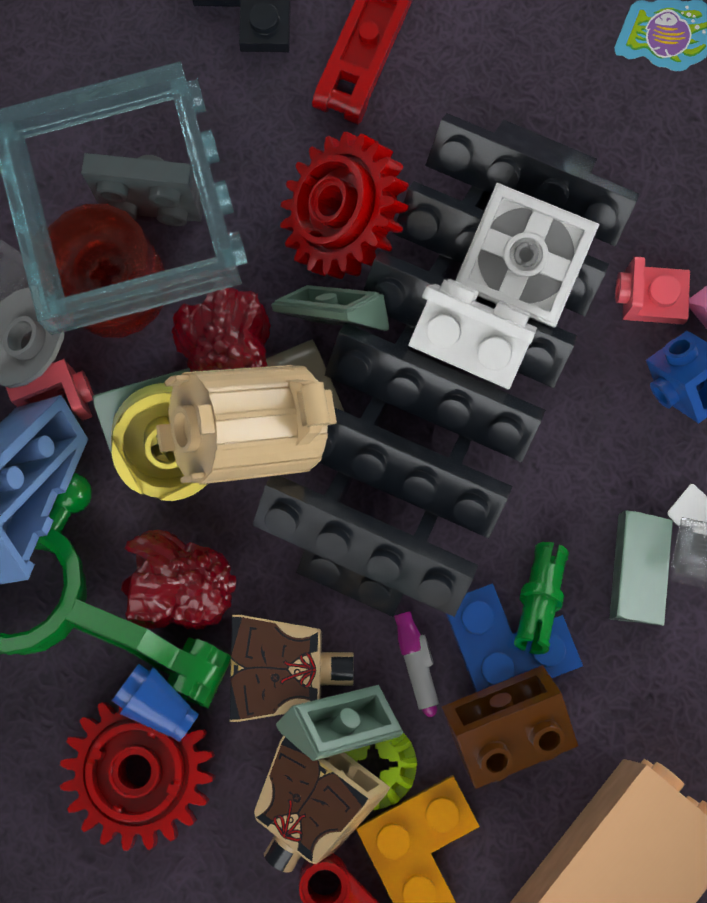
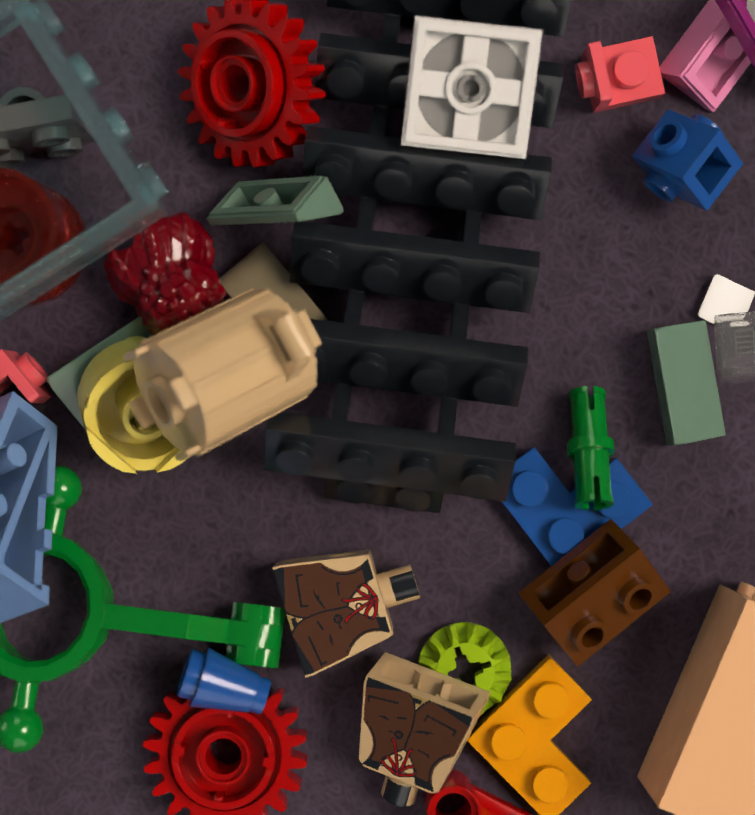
camera: 20 degrees left, 10 degrees up
dark red hair [121,530,237,629] -> none
sand green slope [276,685,403,761] -> none
light grey piece [394,611,439,717] -> none
white bracket [408,279,537,389] -> none

